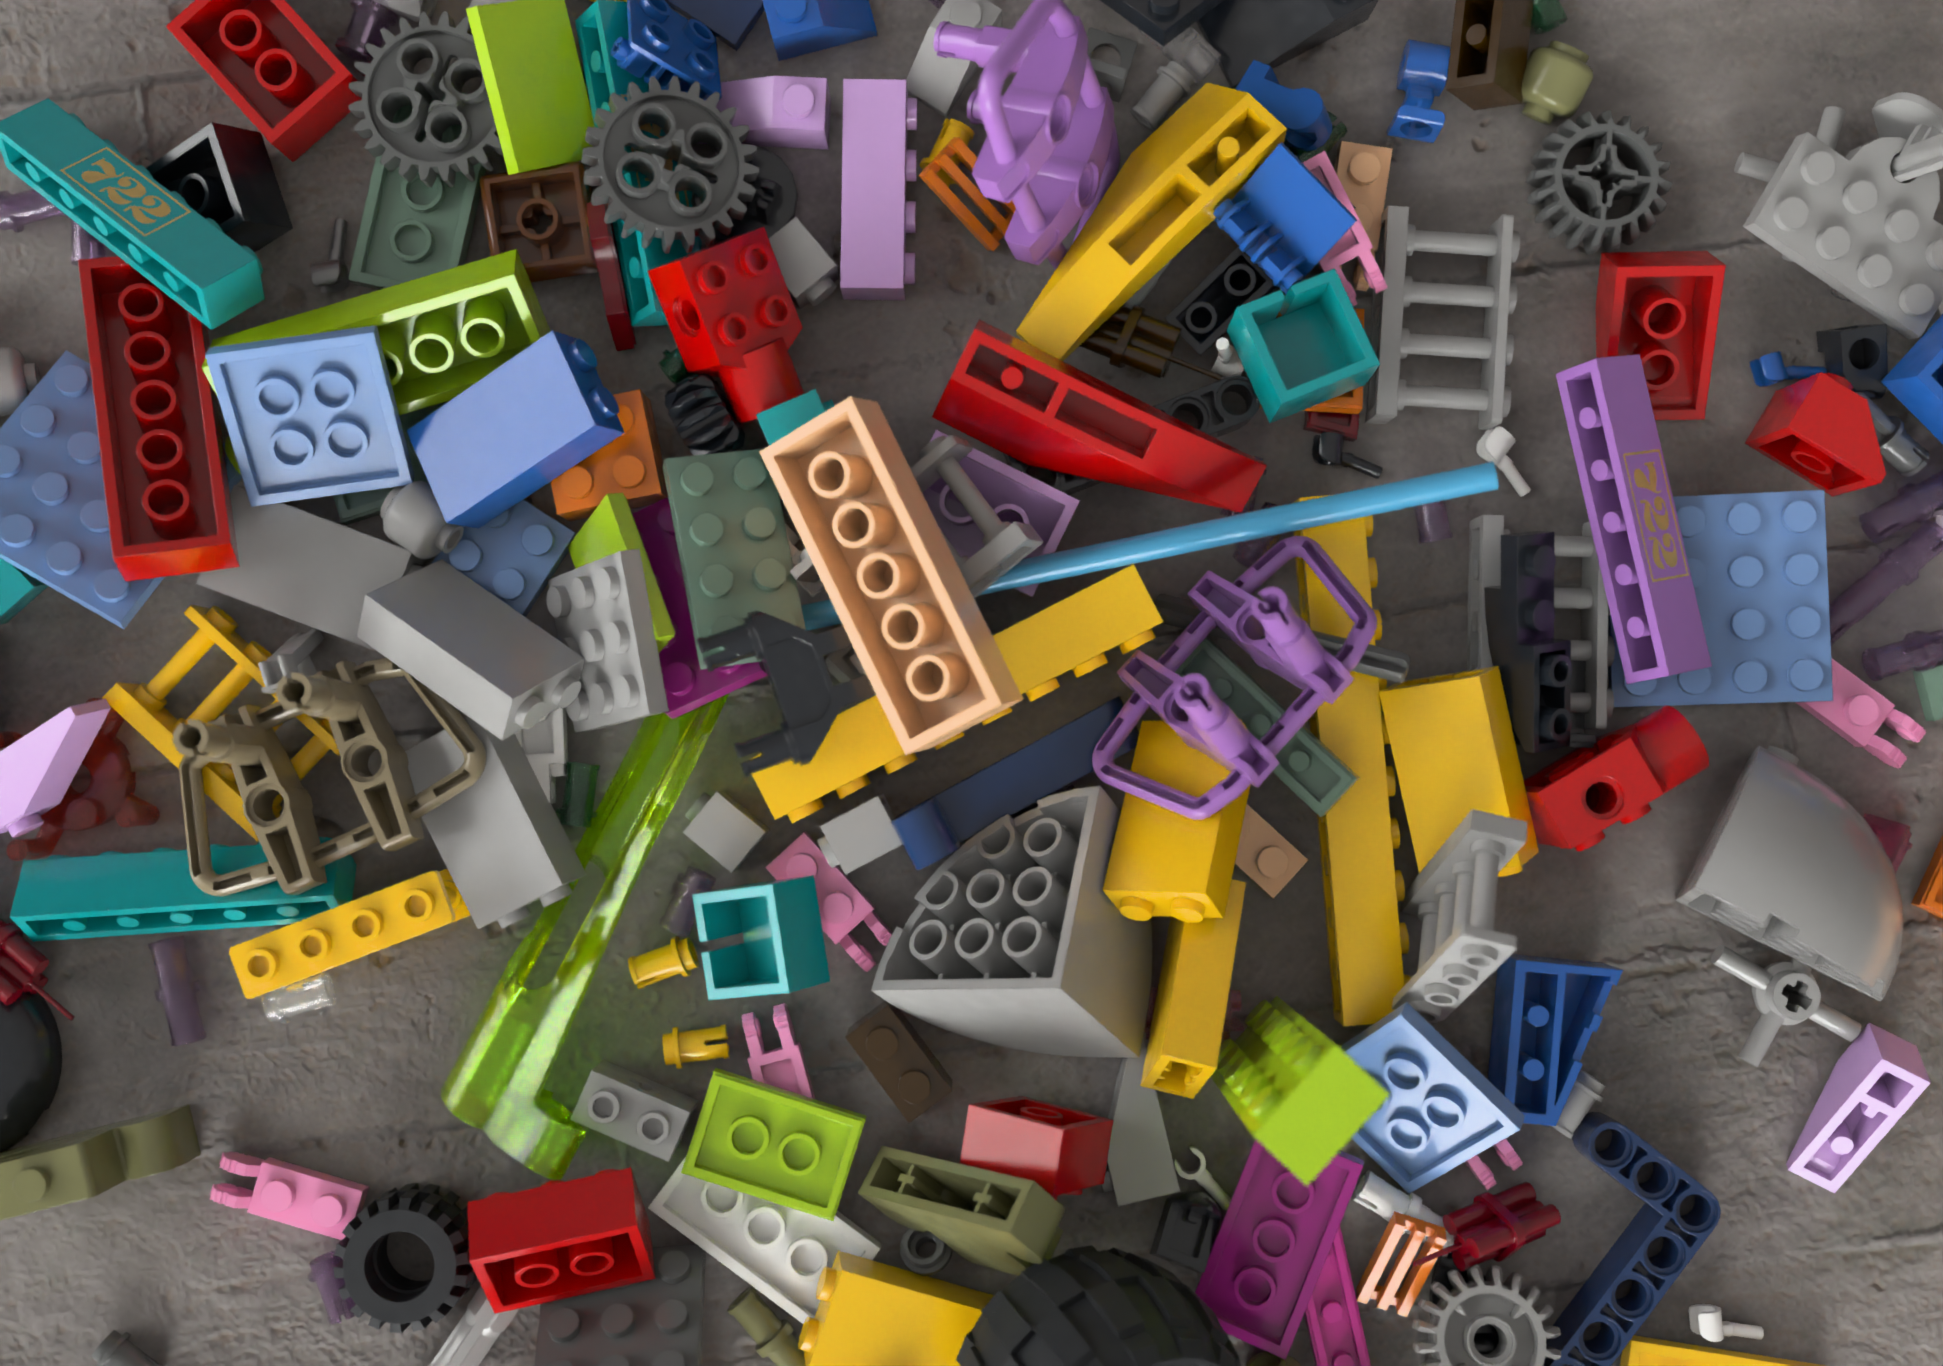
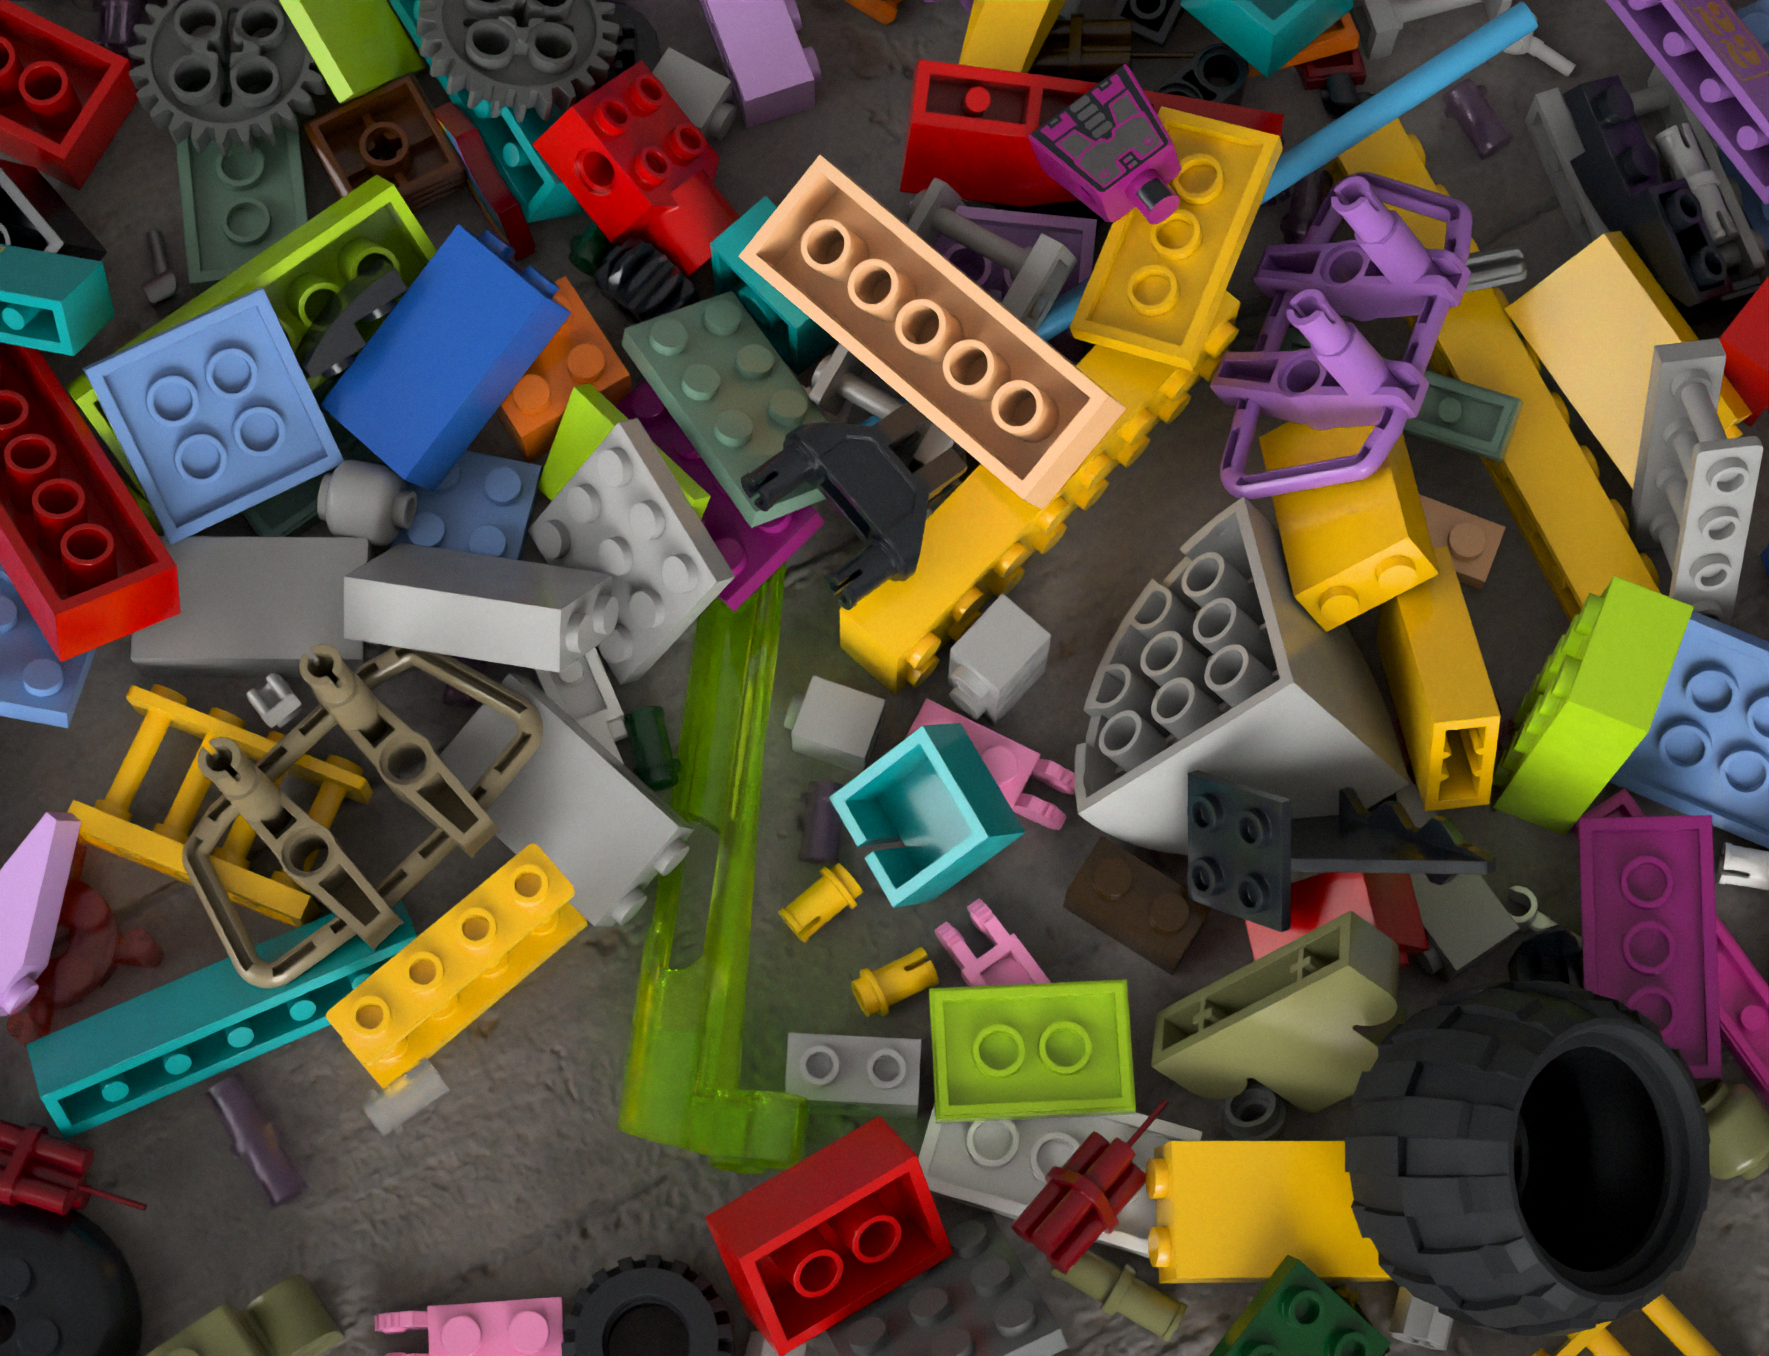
camera: 15 degrees left, 15 degrees down
dark blue beam [891,696,1139,871] -> none
white hand [1211,337,1244,377] -> none
none -> black slope [294,259,408,379]
none -> dark red piece [1011,1099,1169,1275]
none -> torso [1028,64,1181,224]
none -> yellow plate [1069,106,1283,371]
none -> black piece [1187,770,1496,932]
none -> light grey pin [1652,122,1740,248]

